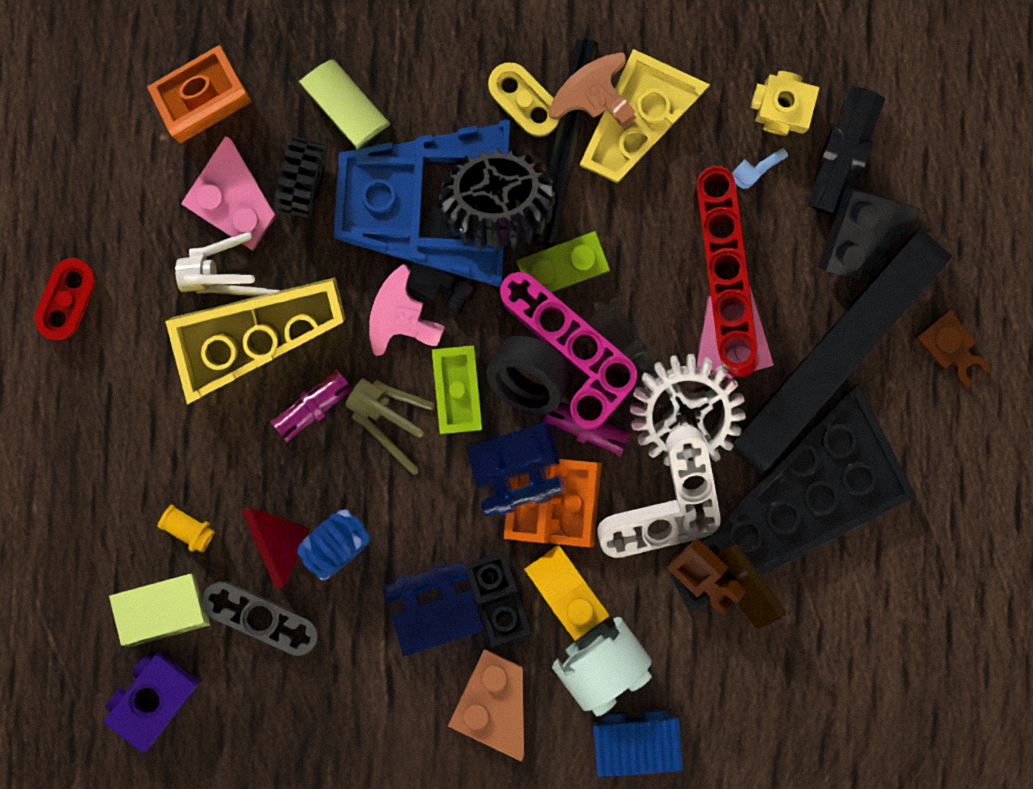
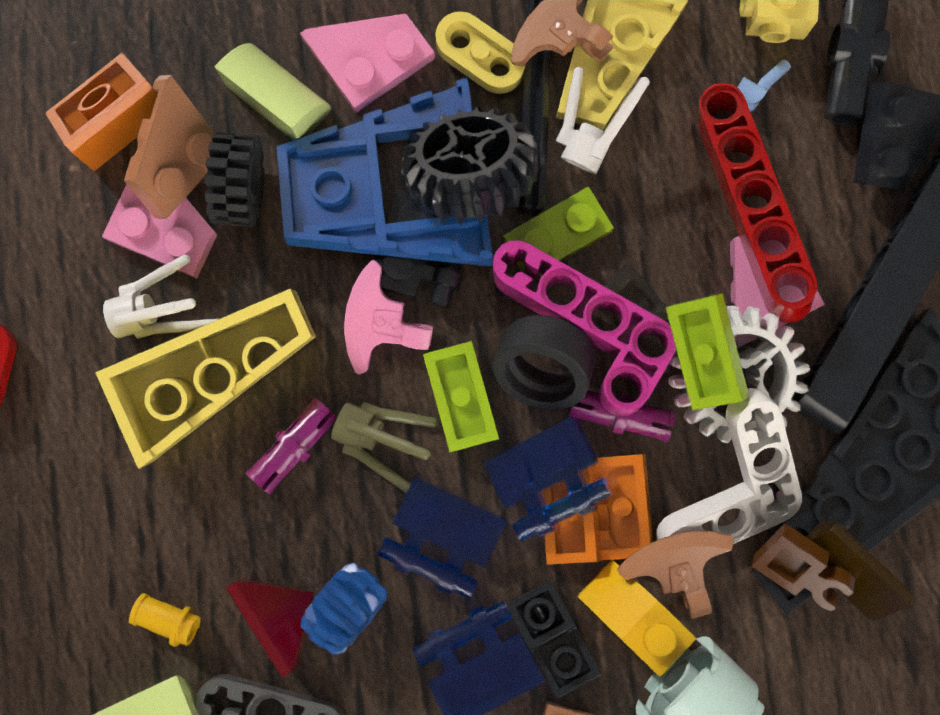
camera: 10 degrees left, 5 degrees down
none -> nougat wing [124,75,215,219]
none -> bright pink wing [300,14,435,113]
none -> clear blue plate [377,475,507,599]
none -> white plant [556,67,649,174]
none -> nougat piece [617,531,734,619]
none -> lime plate [666,293,749,411]

